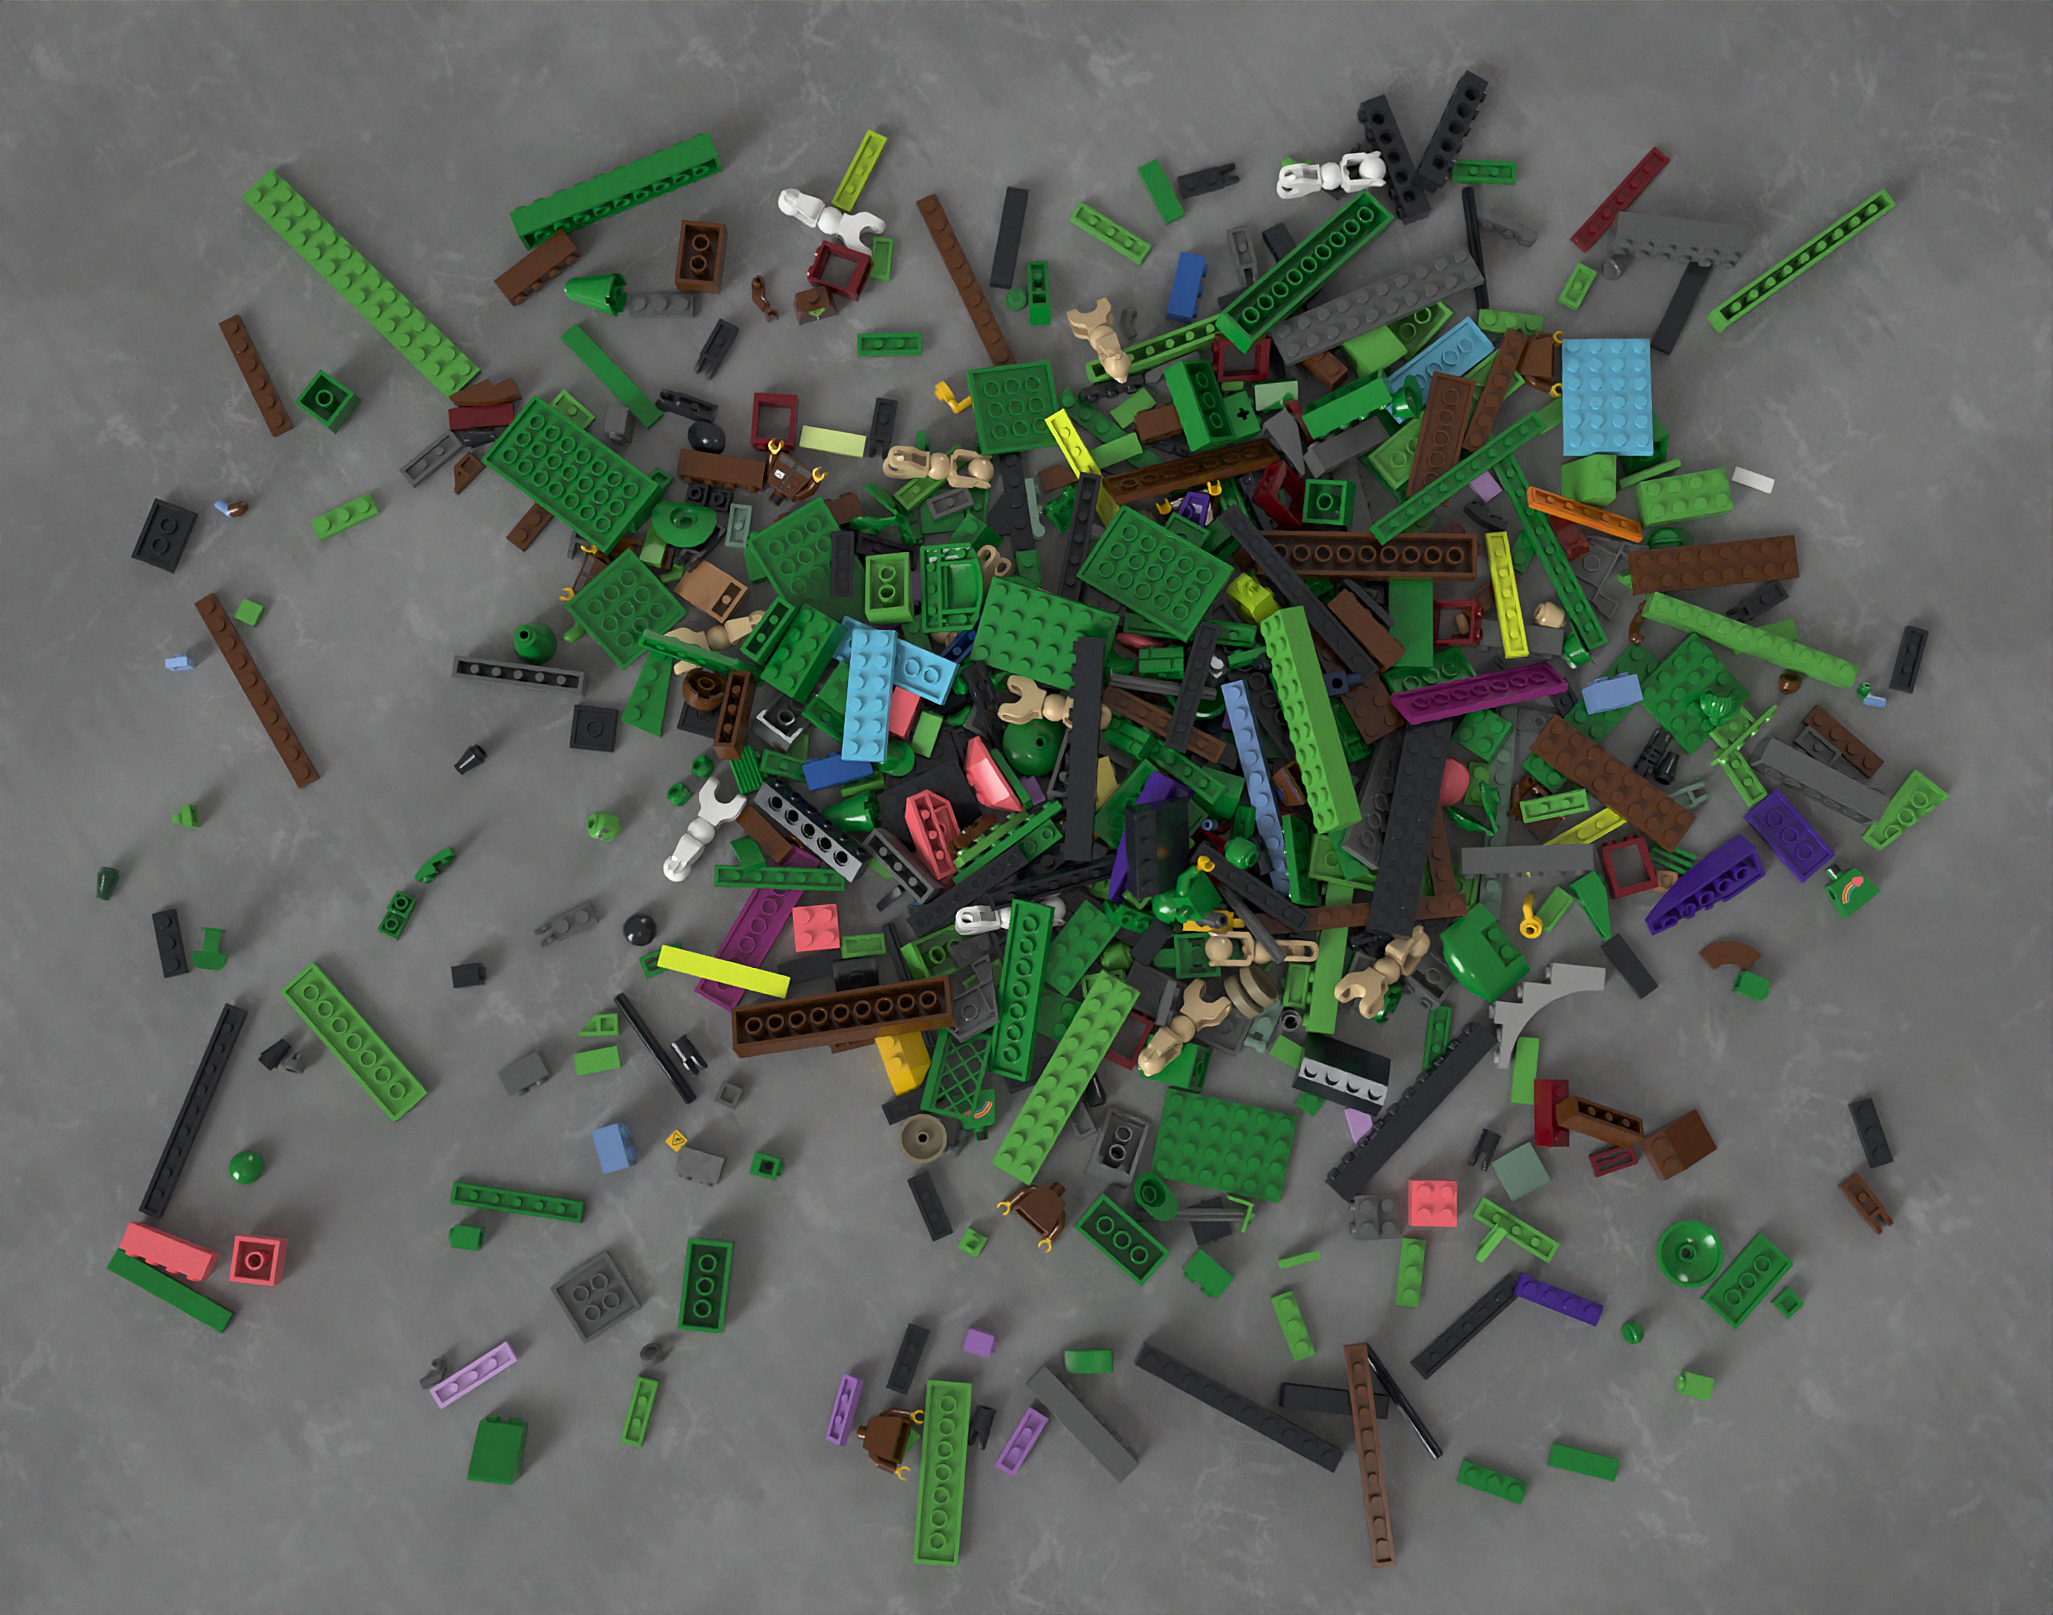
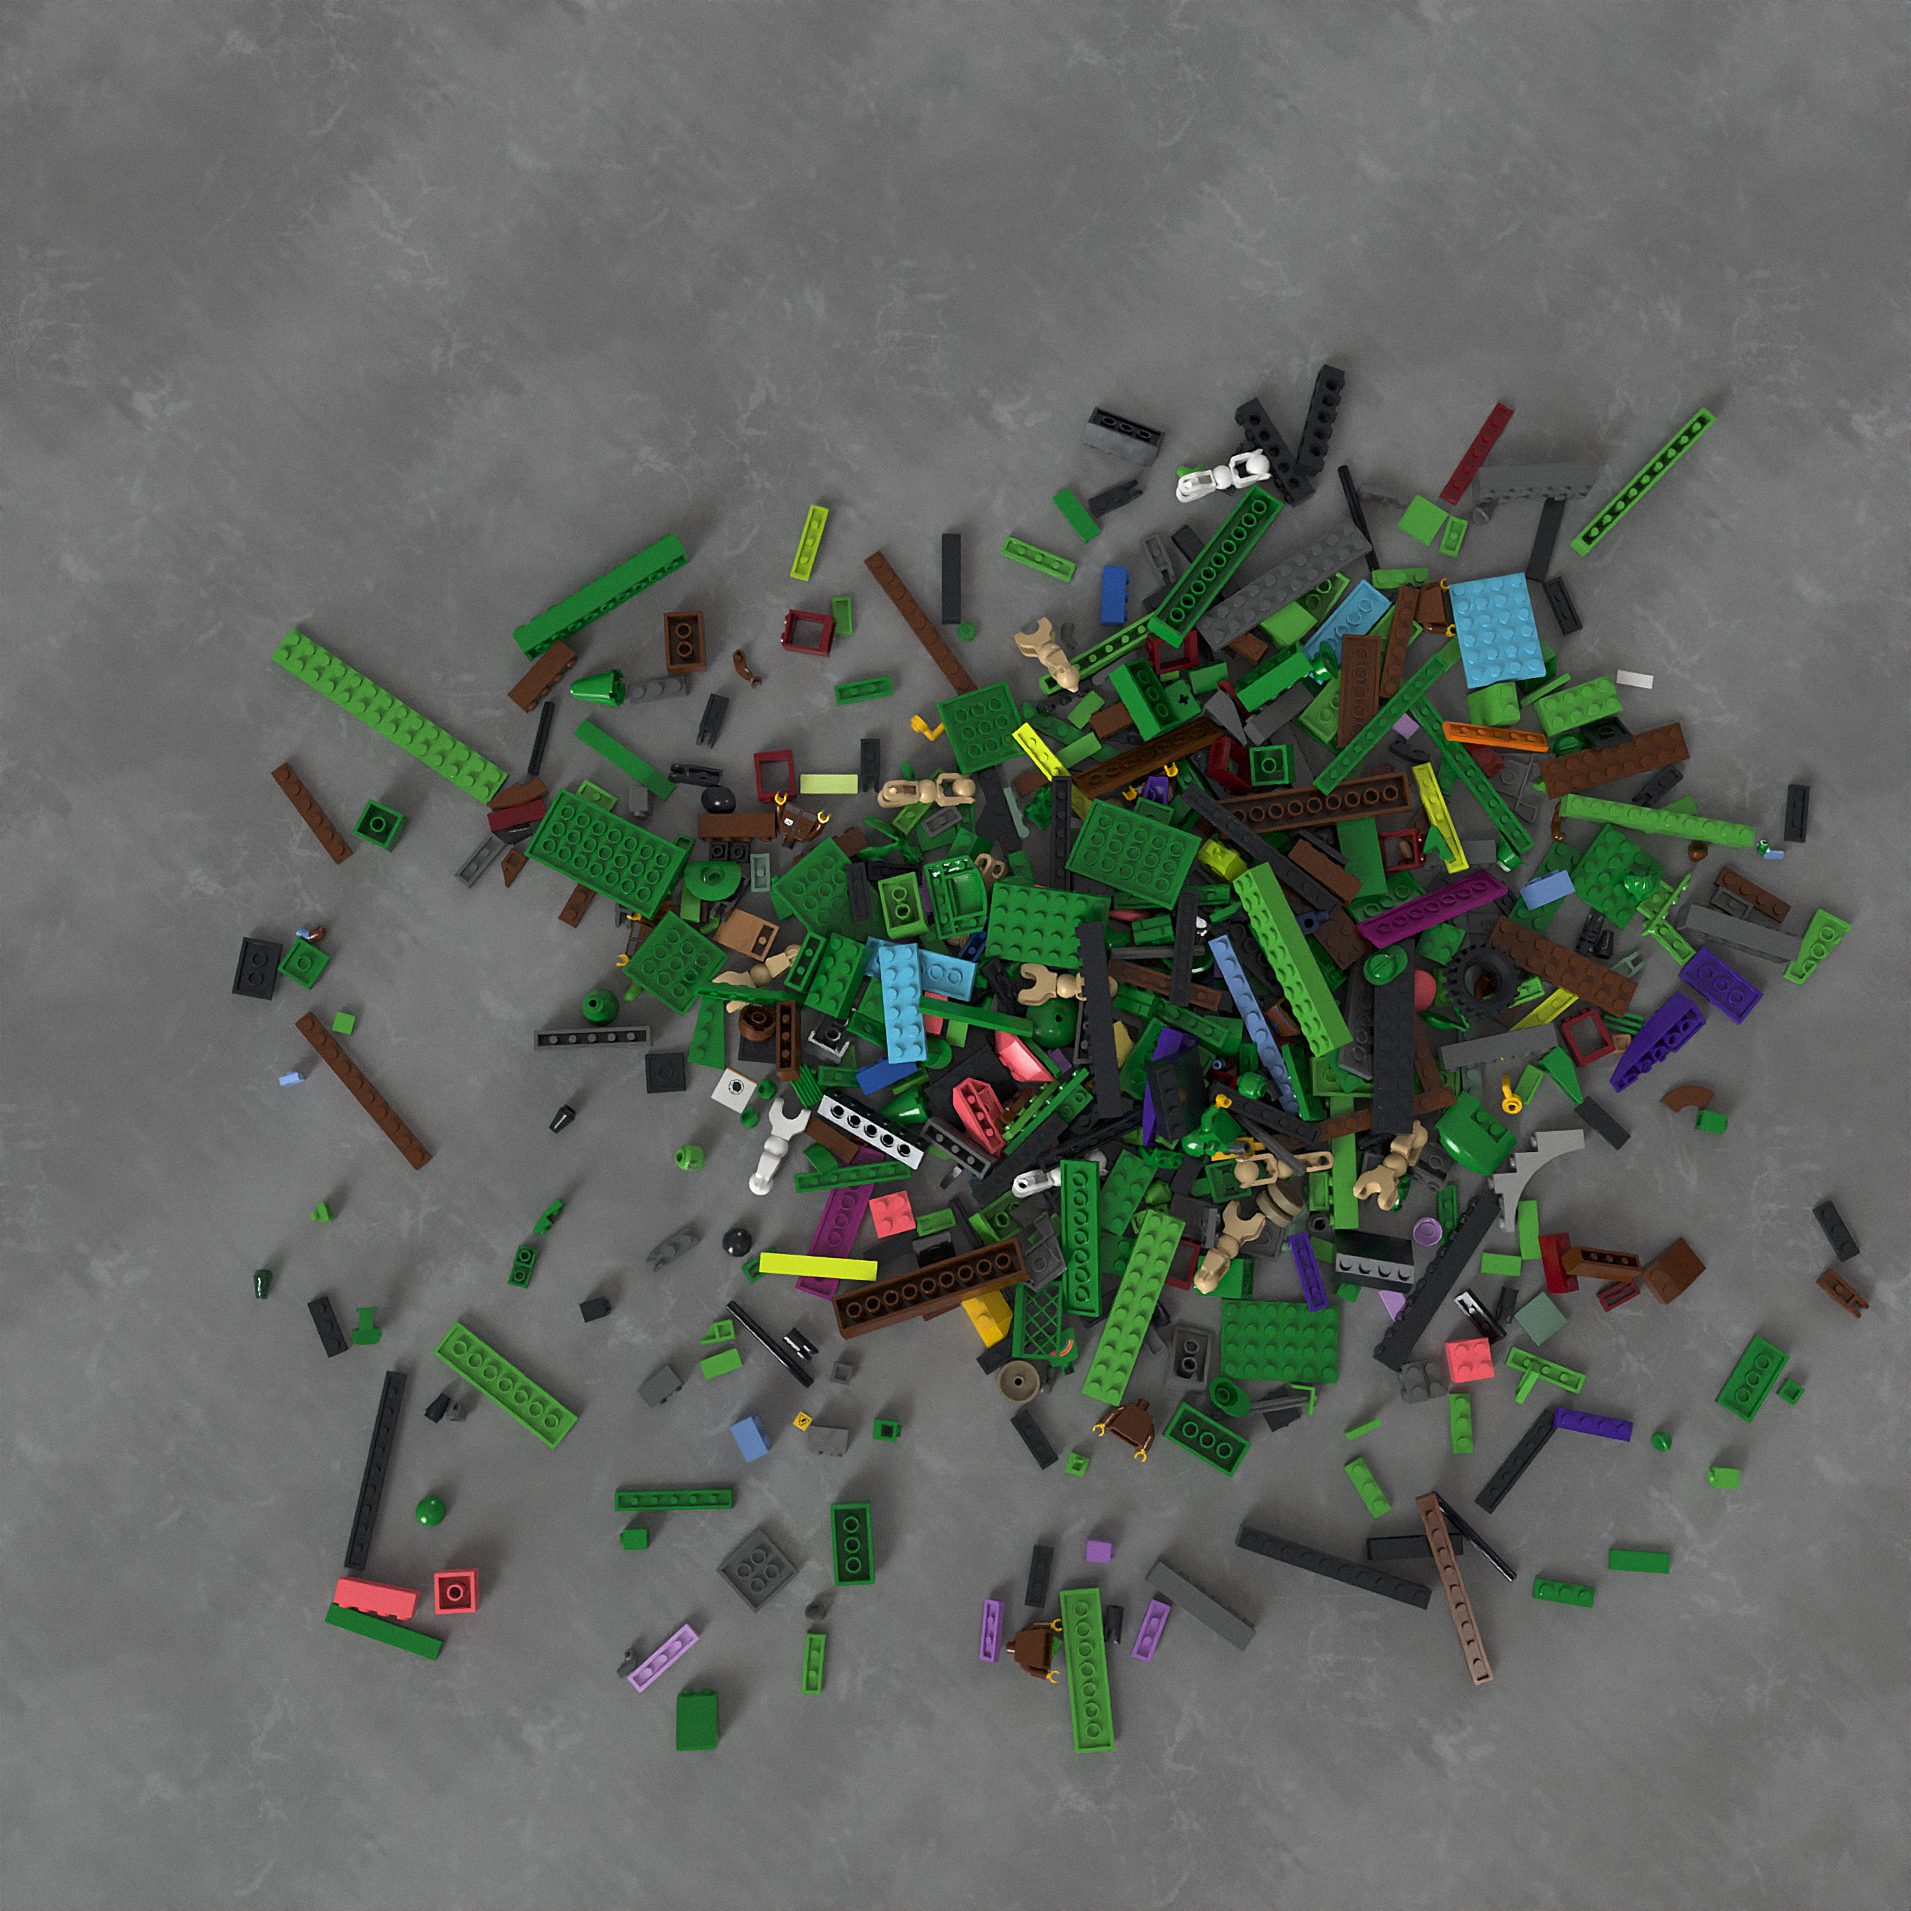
camera: 10 degrees left, 0 degrees up
bright green plate [311,493,380,541] -> none
white piece [778,188,886,258] -> none
reddish brown torso [793,286,838,325] -> none
green slope [1027,261,1051,325] -> none
green slope [1065,1348,1113,1374] -> none
green brick [1182,1247,1234,1299] -> none
green plate [1451,159,1516,185] -> none
tan head [1533,602,1567,629] -> none
green dish [1656,1220,1724,1288] -> none
green torso [1824,863,1881,918] -> none
none -> green plate [277,937,332,990]
none -> black axle [528,701,555,775]
none -> white sticker [711,1067,758,1113]
none -> green tile [918,995,1033,1038]
none -> black slope [1081,407,1165,468]
none -> dark purple plate [1287,1231,1330,1312]
none -> green piece [1363,945,1408,985]
none -> bright green tile [1396,494,1449,546]
none -> lavender hair [1412,1217,1443,1247]
none -> green slope [1423,825,1457,864]
none -> black tyre [1442,943,1522,1020]
none -> black plate [1453,1288,1507,1345]
none -> bright green tile [1480,1253,1522,1277]
none -> black tile [1542,576,1583,636]
none -> black tile [1581,716,1633,751]

